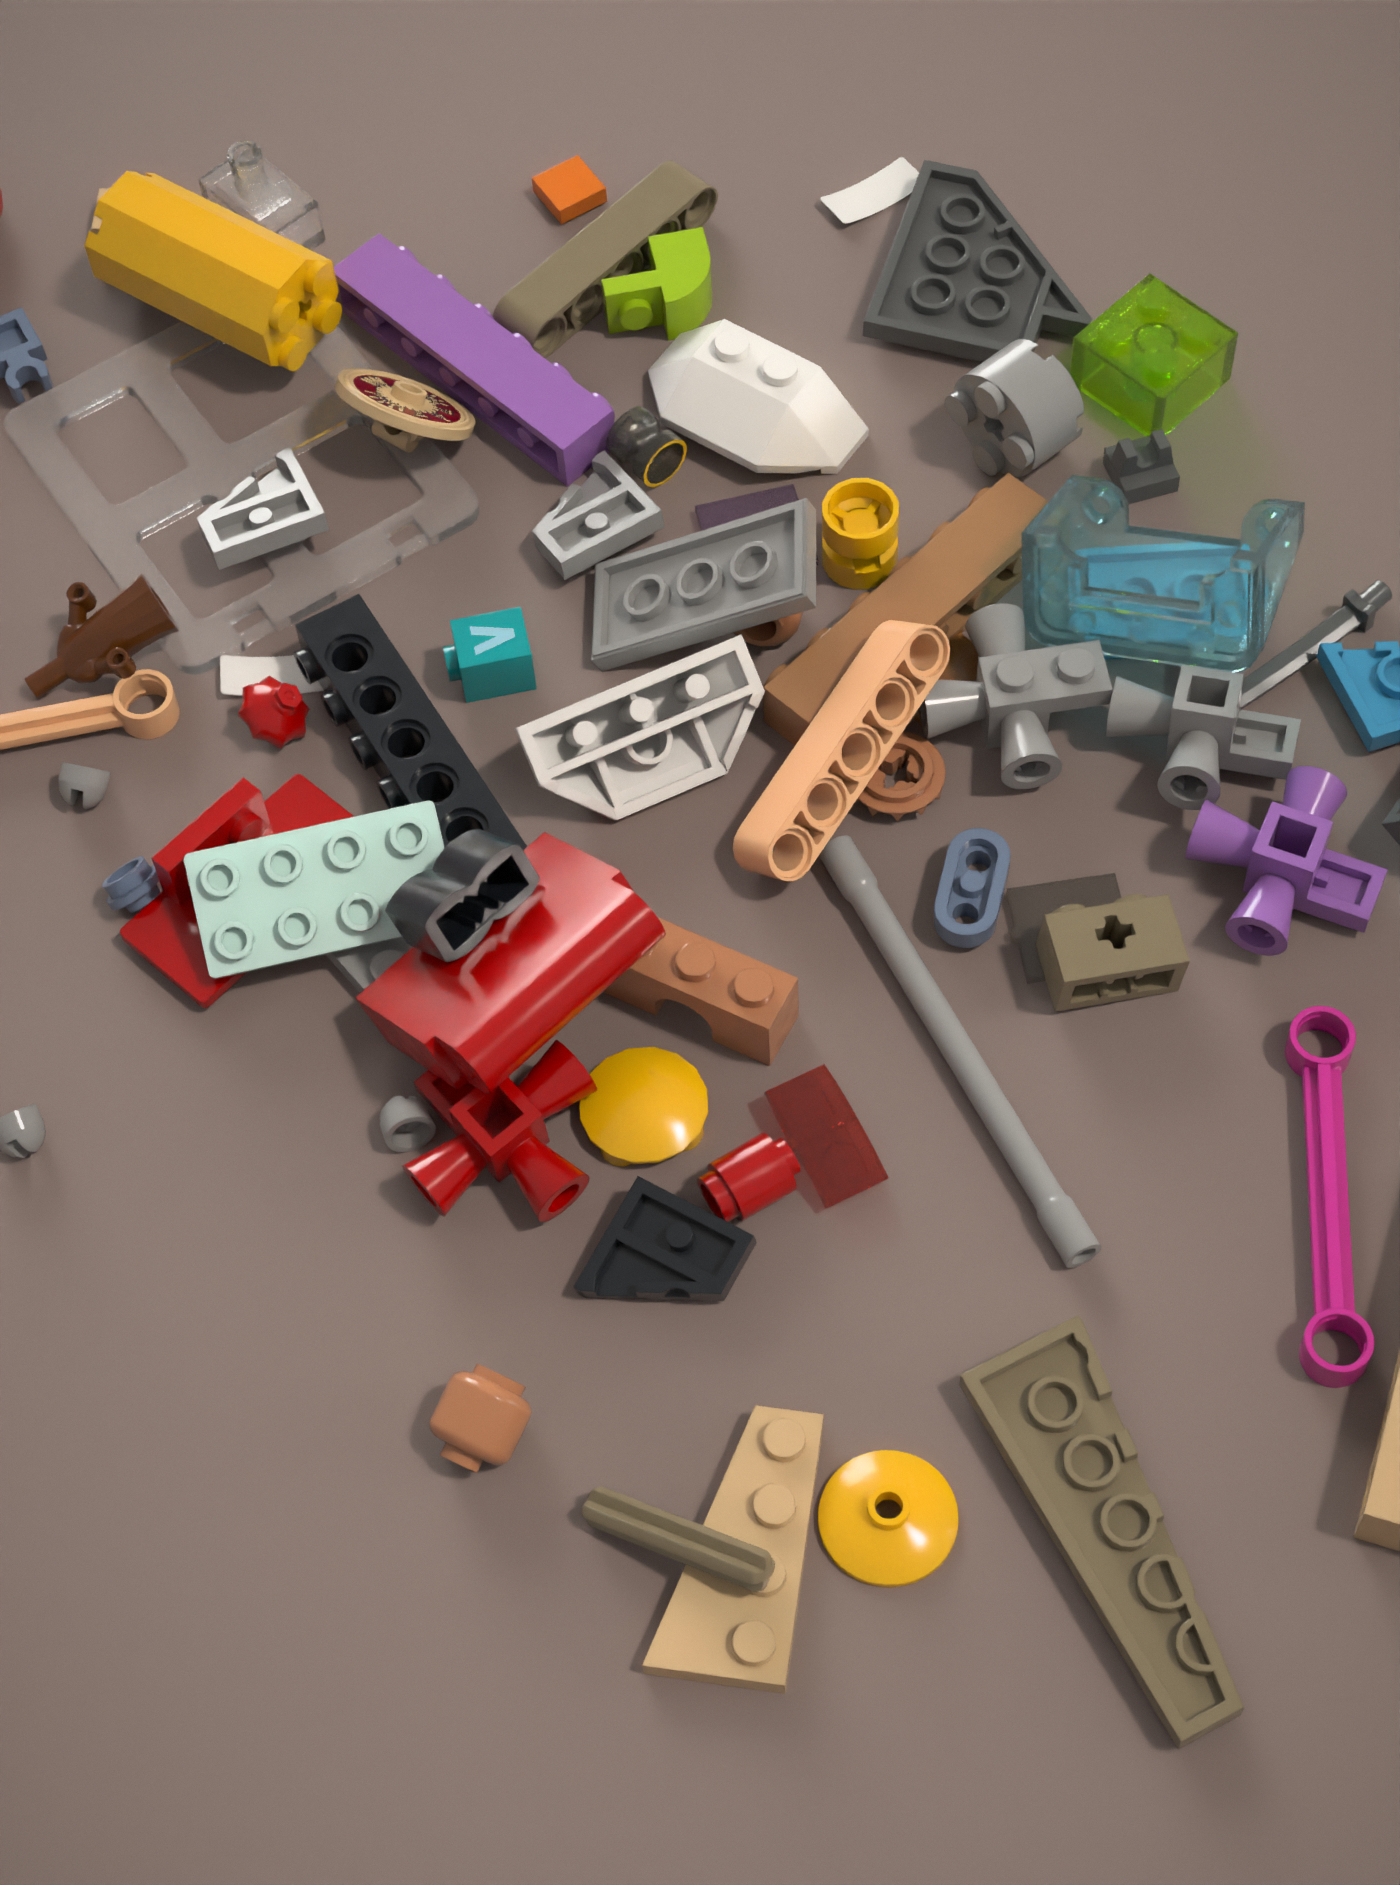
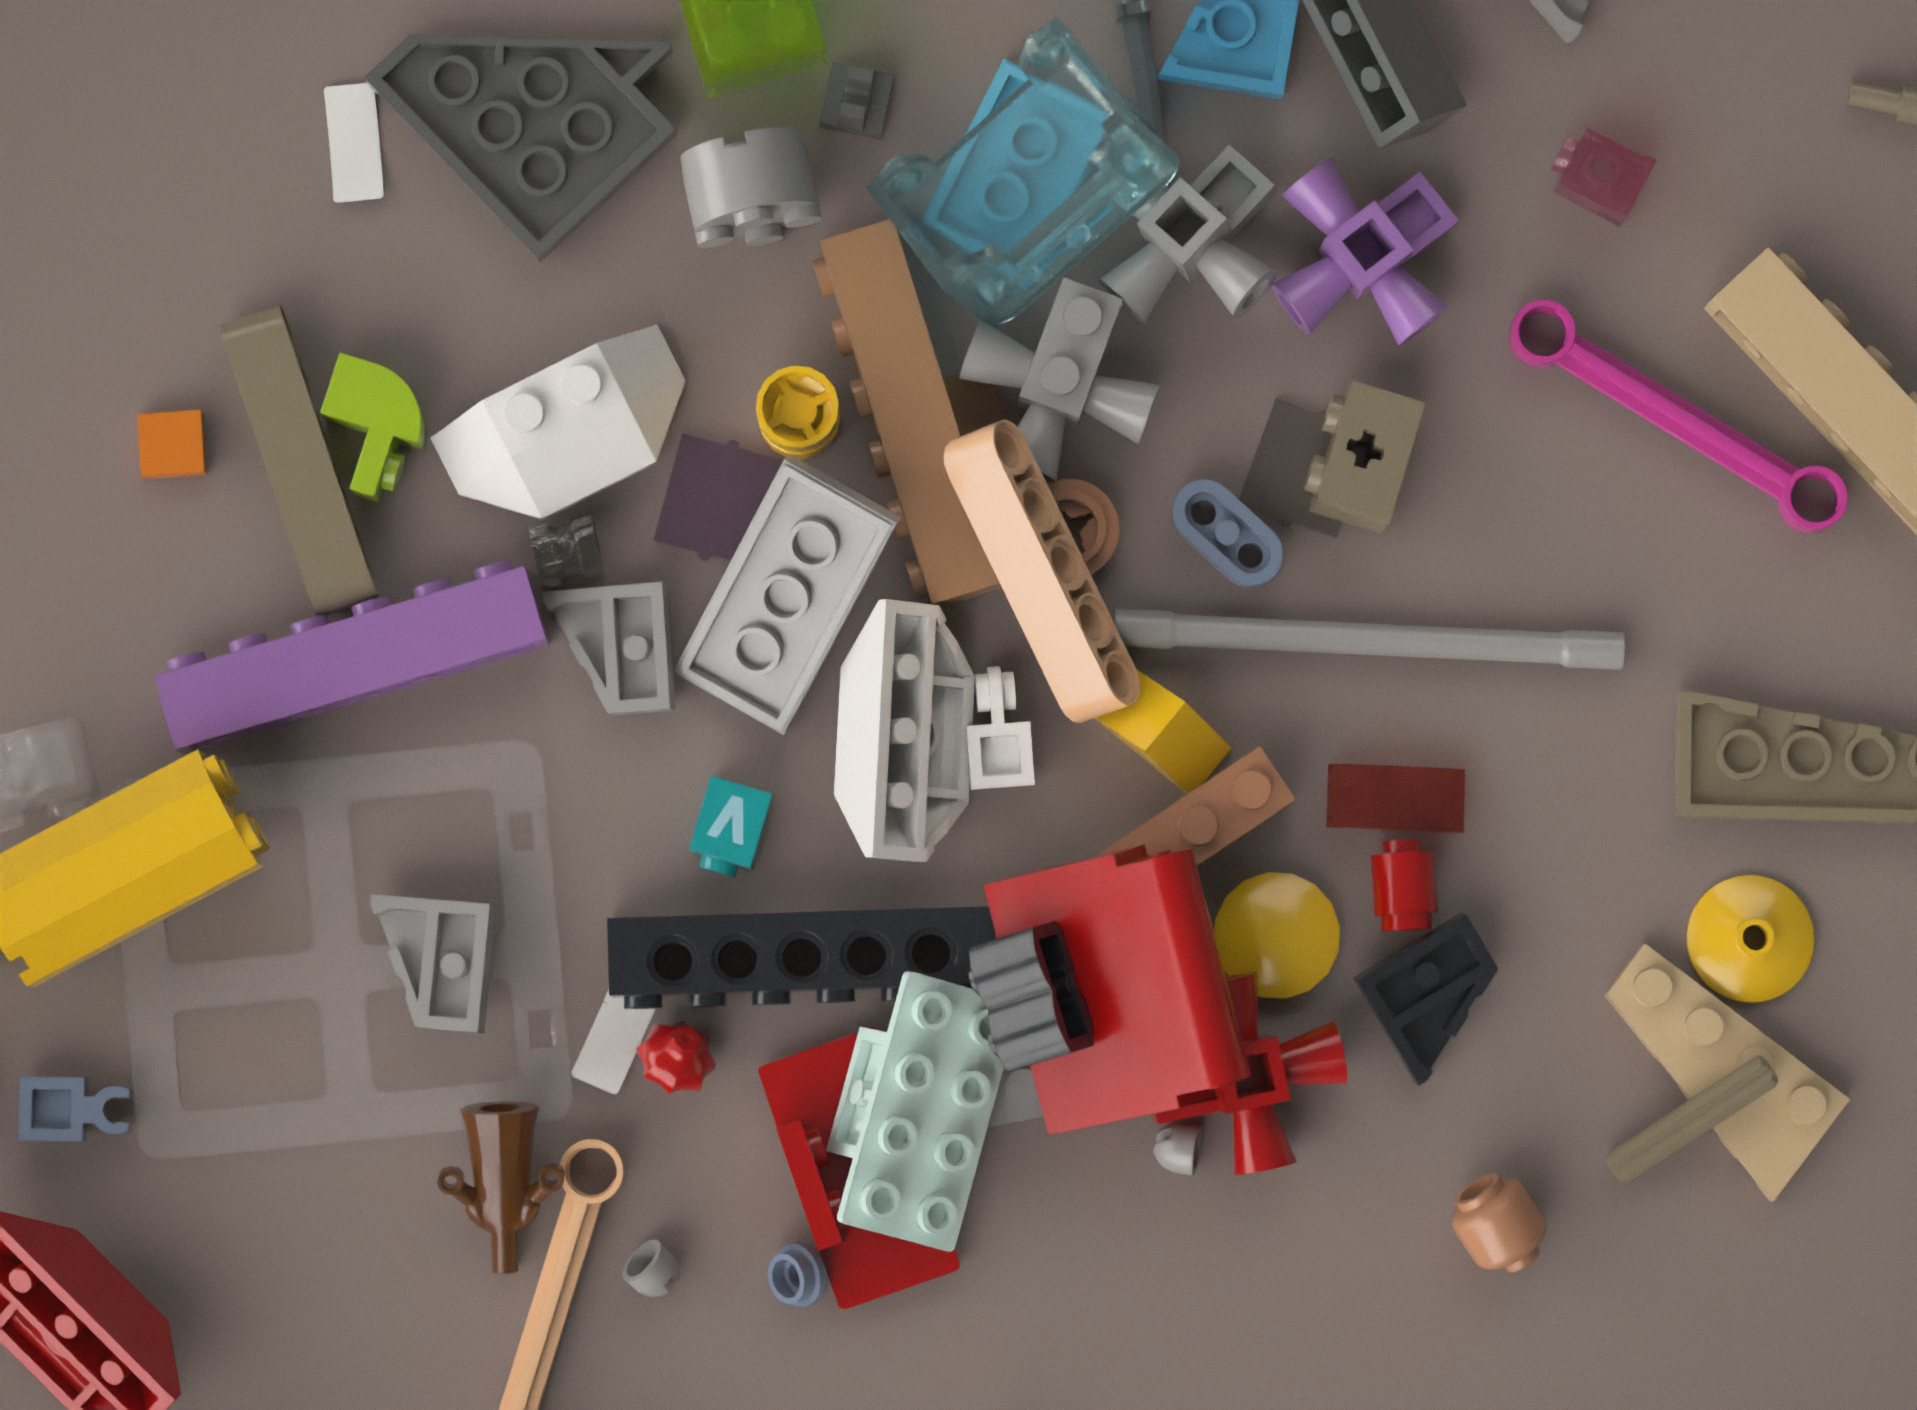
camera: 70 degrees left, 25 degrees up
tan shield [335,368,476,453] -> none
none -> white plate [966,666,1035,790]
none -> yellow slope [1094,669,1232,794]

